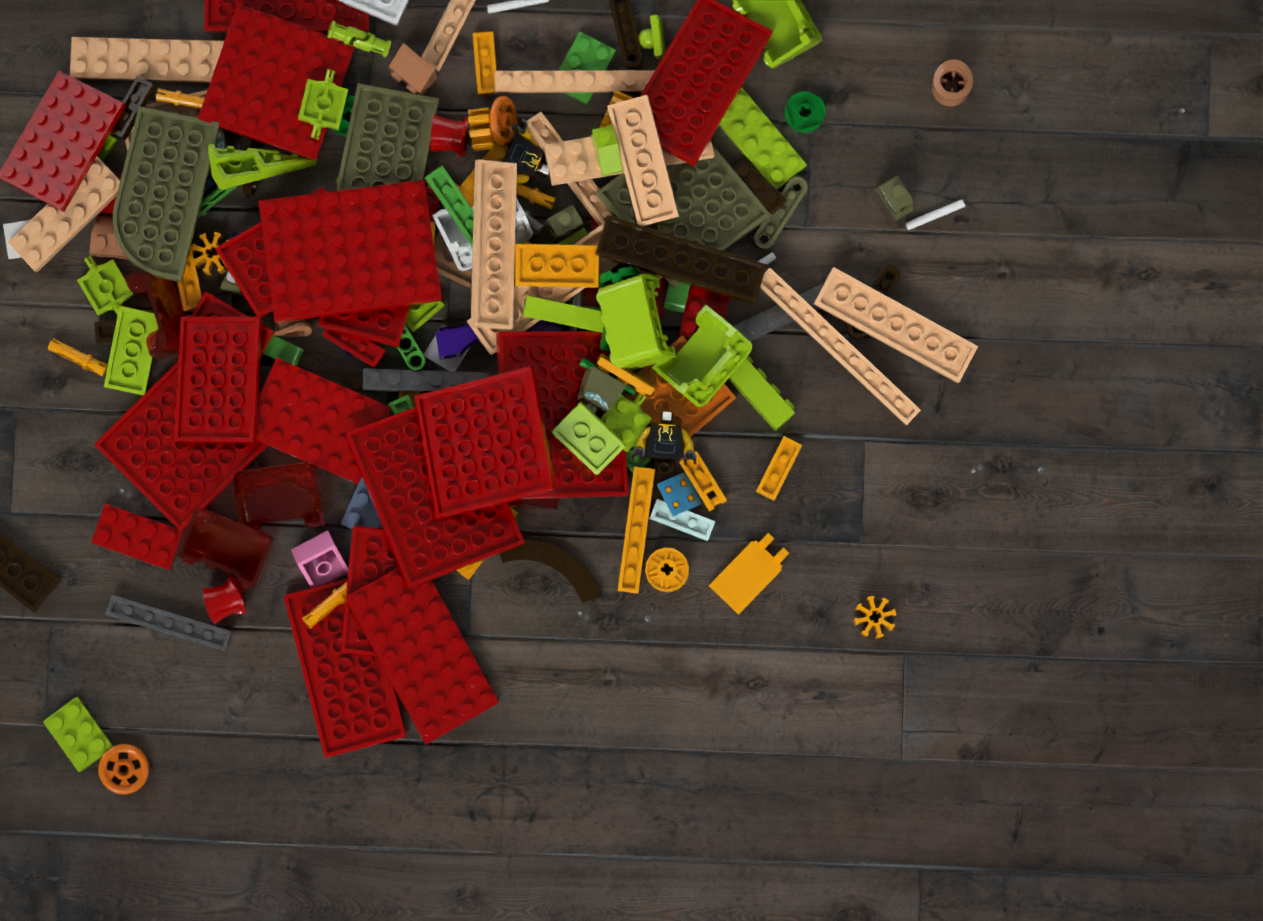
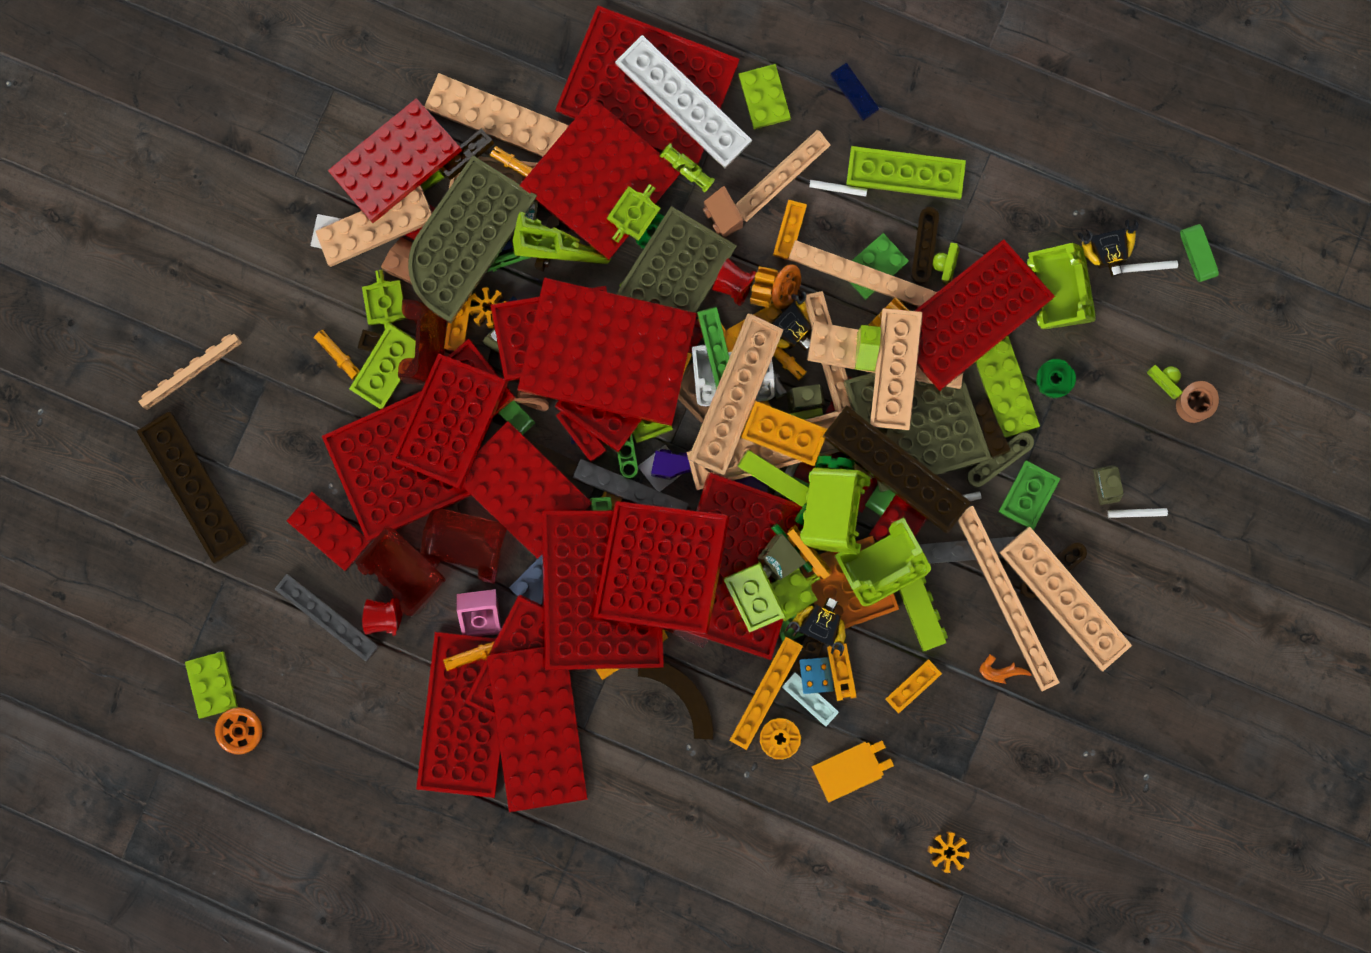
camera: 30 degrees right, 0 degrees up
none -> orange piece [980,654,1032,684]
none -> bright green plate [998,460,1061,530]
none -> lime tile [1147,365,1182,399]

